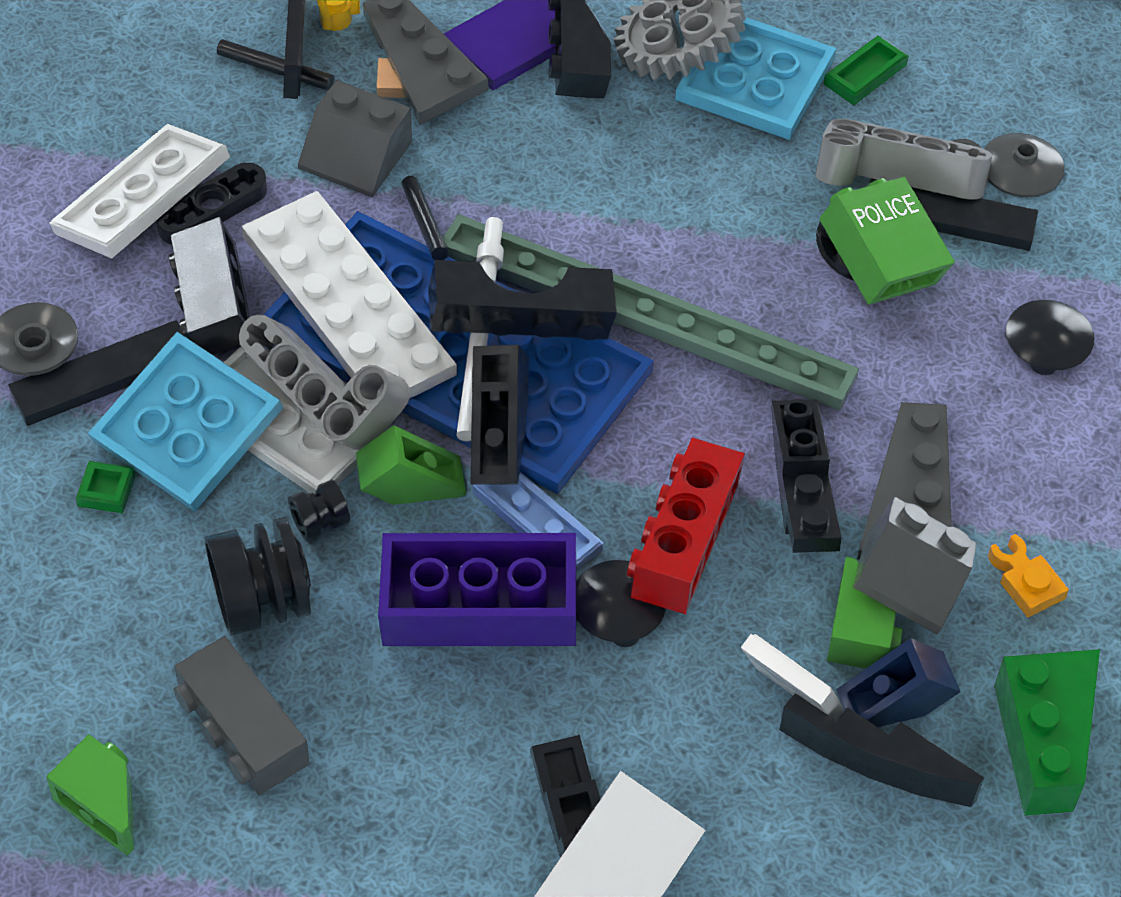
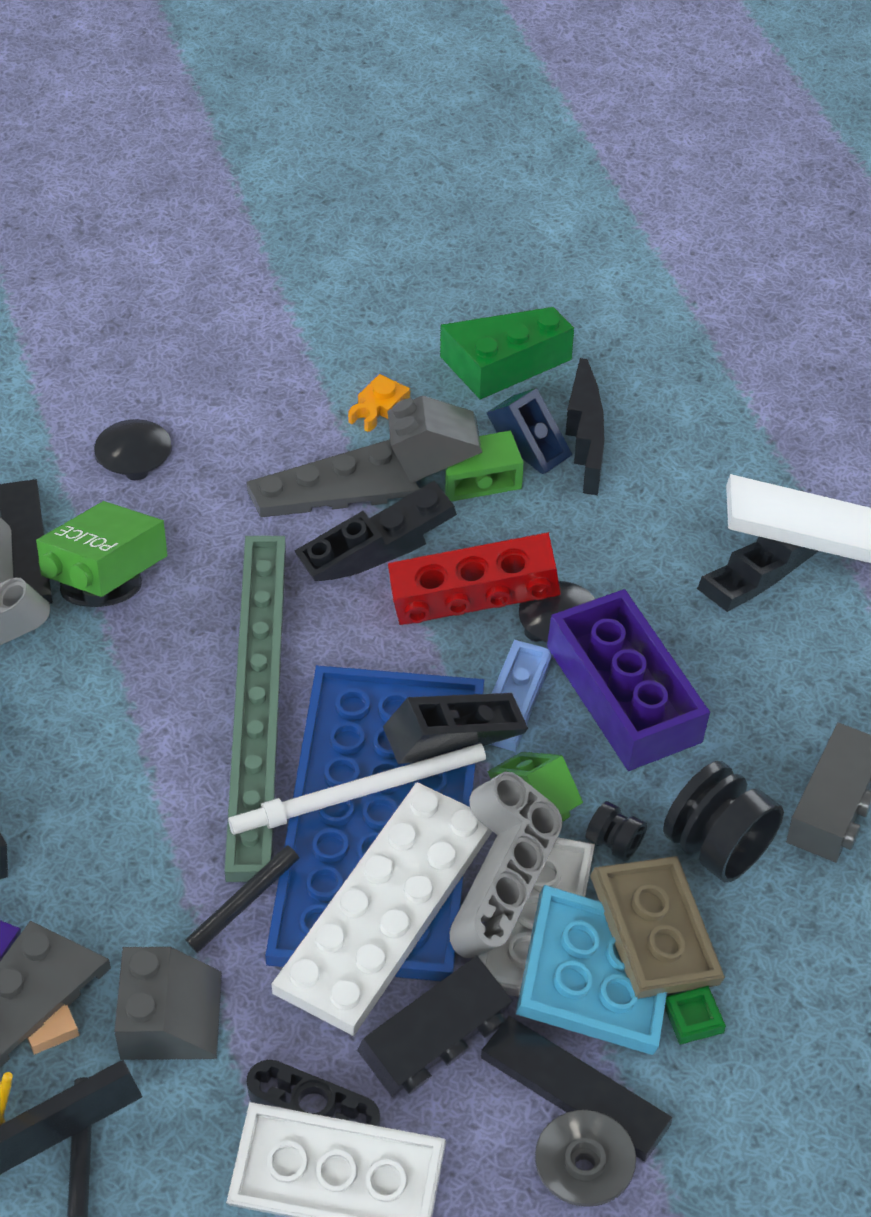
camera: 115 degrees left, 5 degrees down
black arch [428,260,617,340] -> none
white tile [741,634,844,720] -> none
none -> dark tan tile [590,856,725,999]

